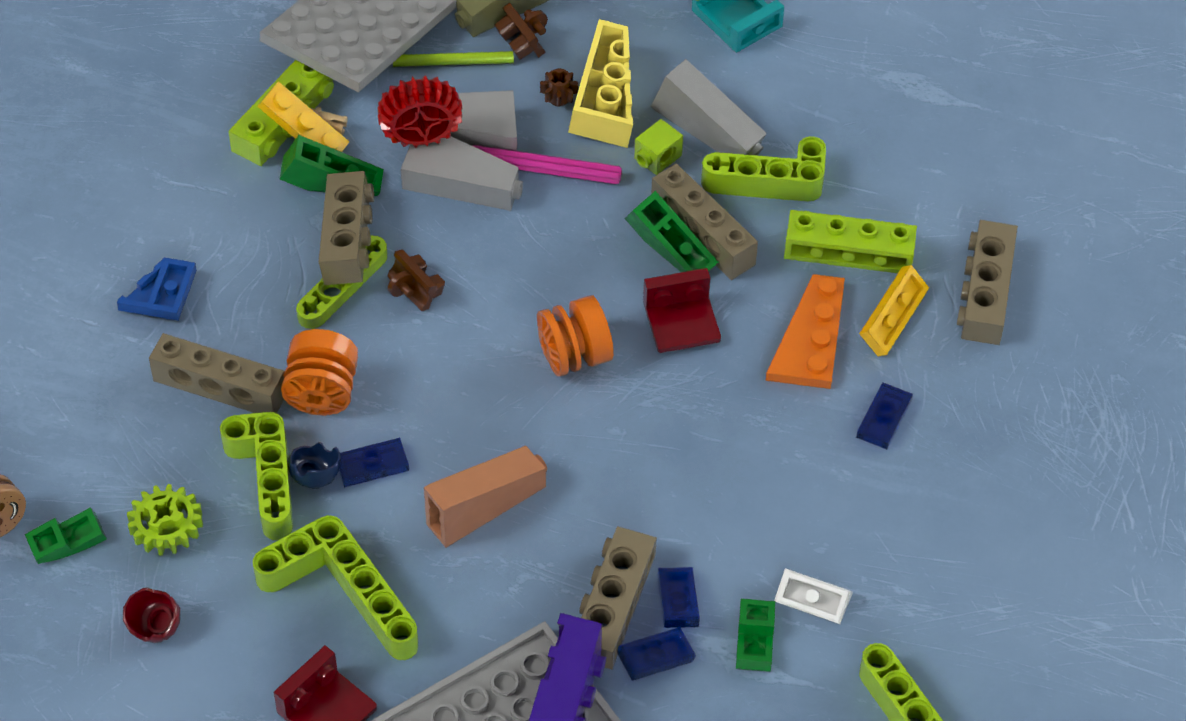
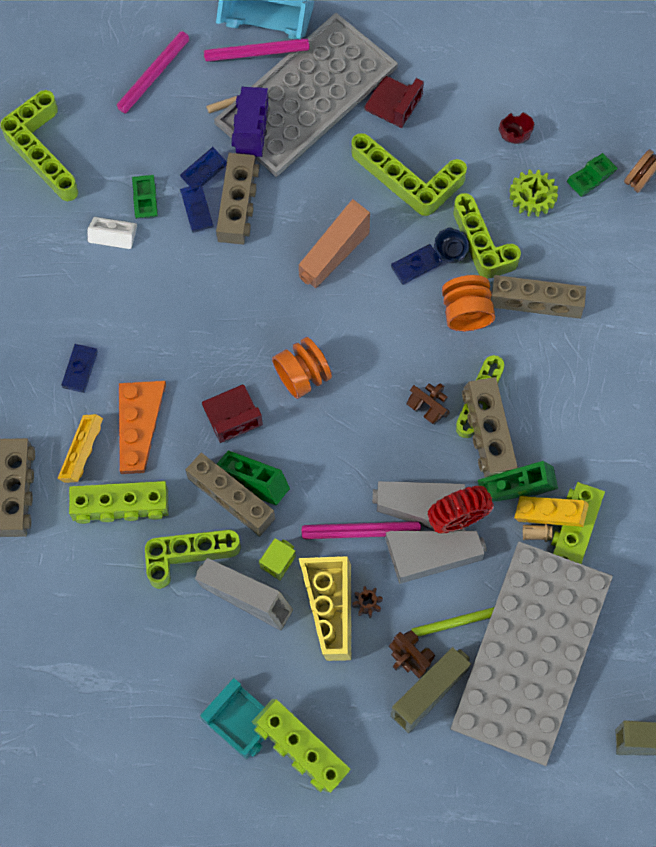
camera: 170 degrees right, 15 degrees up
blue wing [117,257,197,321] -> none

